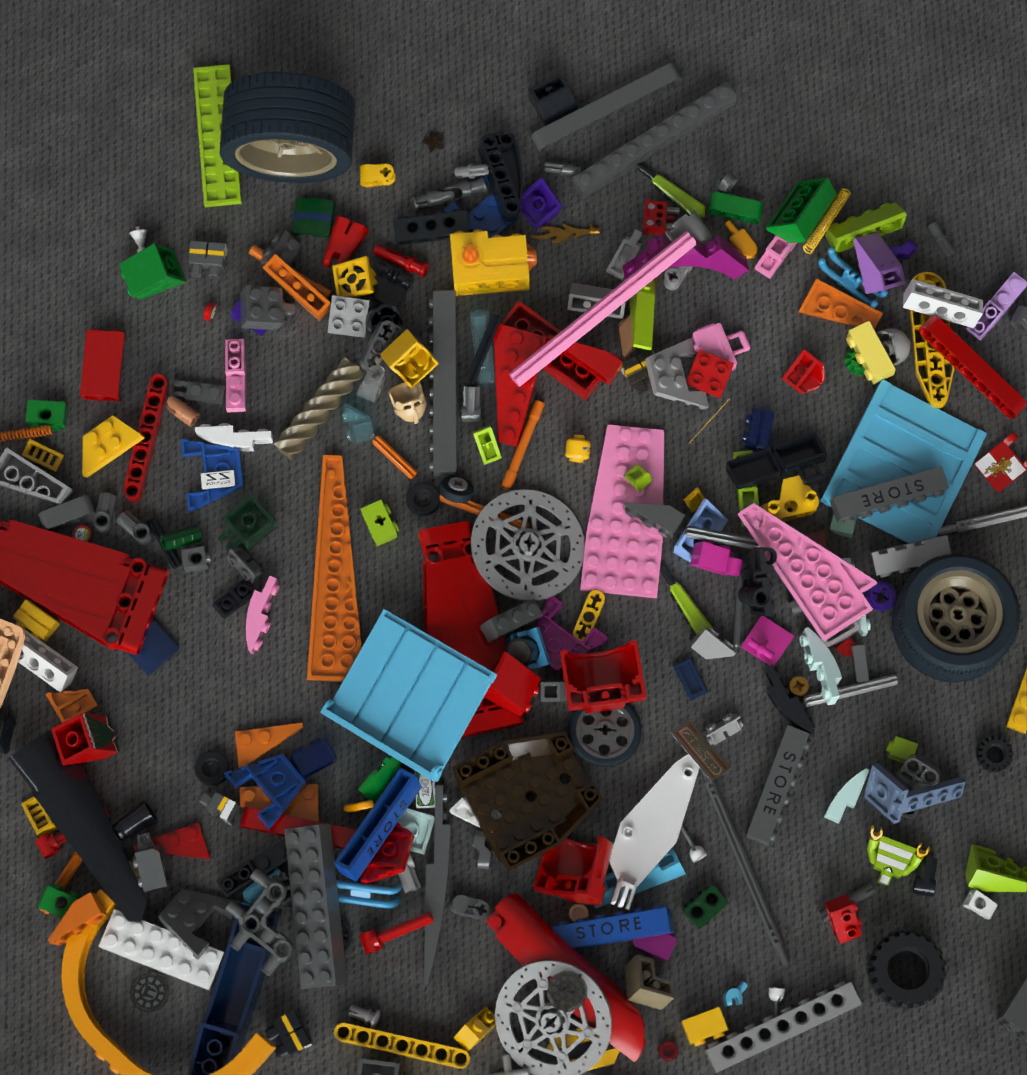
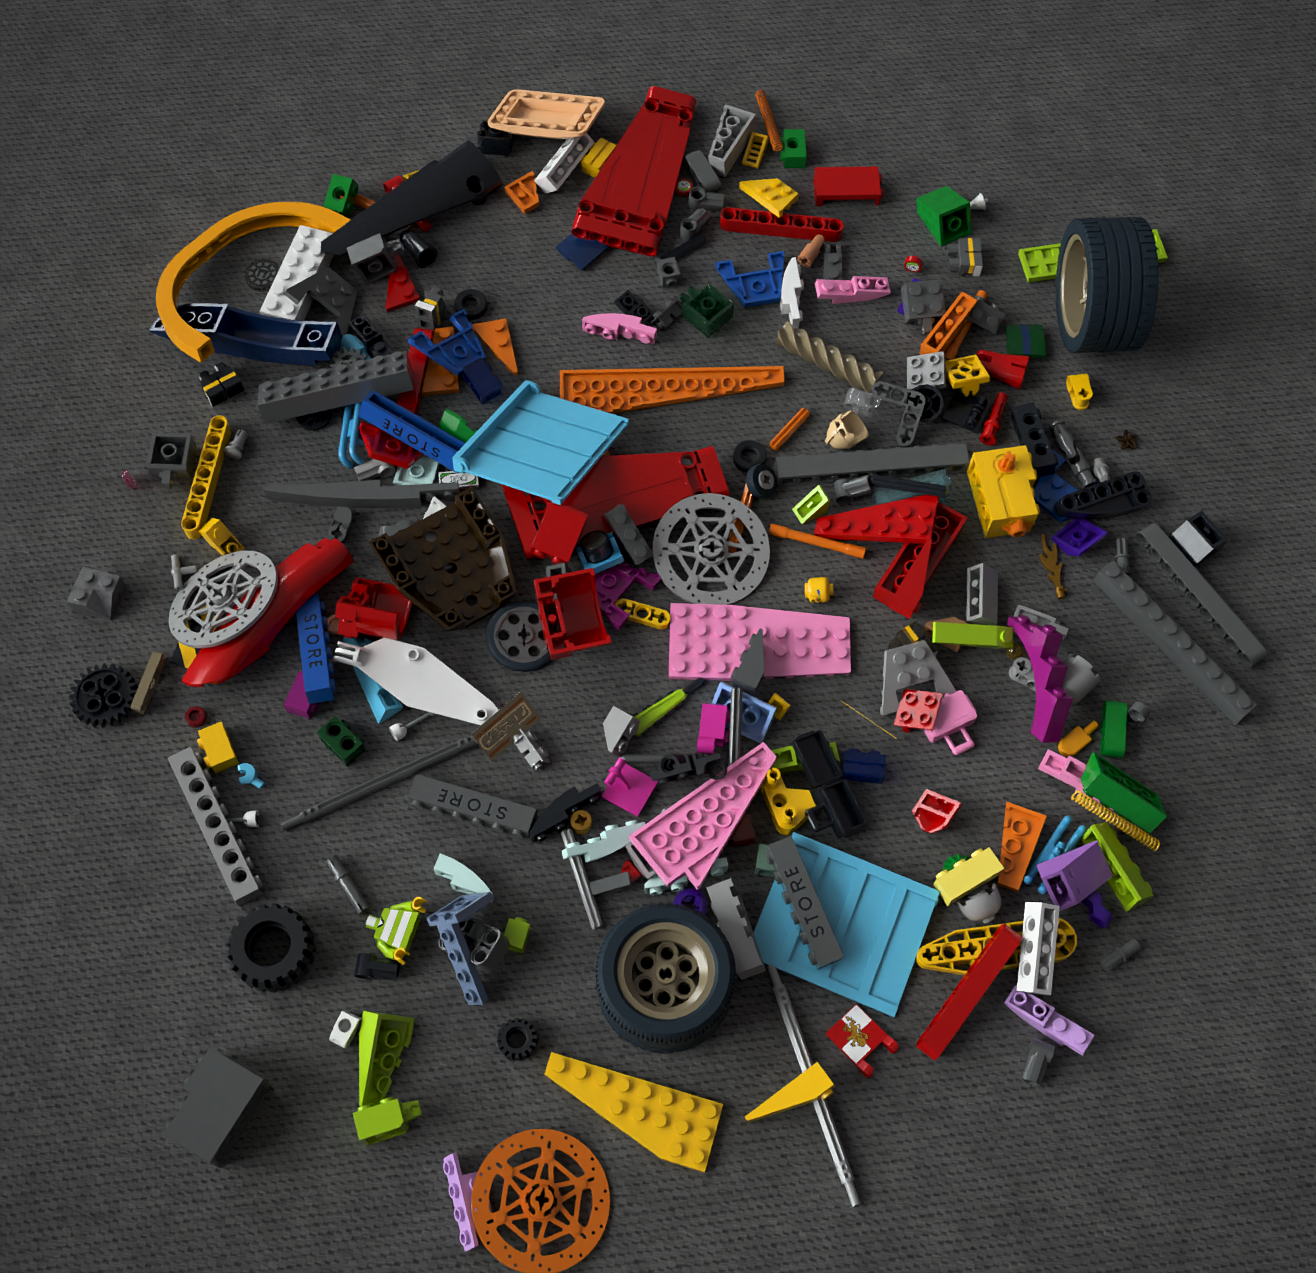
camera: 80 degrees right, 10 degrees down
orange slope [48,892,107,946] -> none
red slope [51,713,120,765] -> none
dark green axle [160,525,202,551] -> none
white sticker [201,470,235,489] -> none
dark grey pin [225,868,294,976] -> none
clear light blue slope [341,404,375,445] -> none
light orange piece [344,800,374,812] -> none
red axle [359,912,434,955] -> none
lime brick [360,500,399,547] -> none
yellow piece [380,329,439,389] -> none
bright pink axle [509,231,696,387] -> none
clear smoke tile [547,971,587,1012] -> none
lime slope [623,463,653,492] -> none
dark tan brick [624,954,674,1010] -> none
lime sword [636,163,705,218] -> none
red piece [643,199,680,235] -> none
dark blue tile [673,657,708,701] -> none
red brick [824,894,862,944] -> none

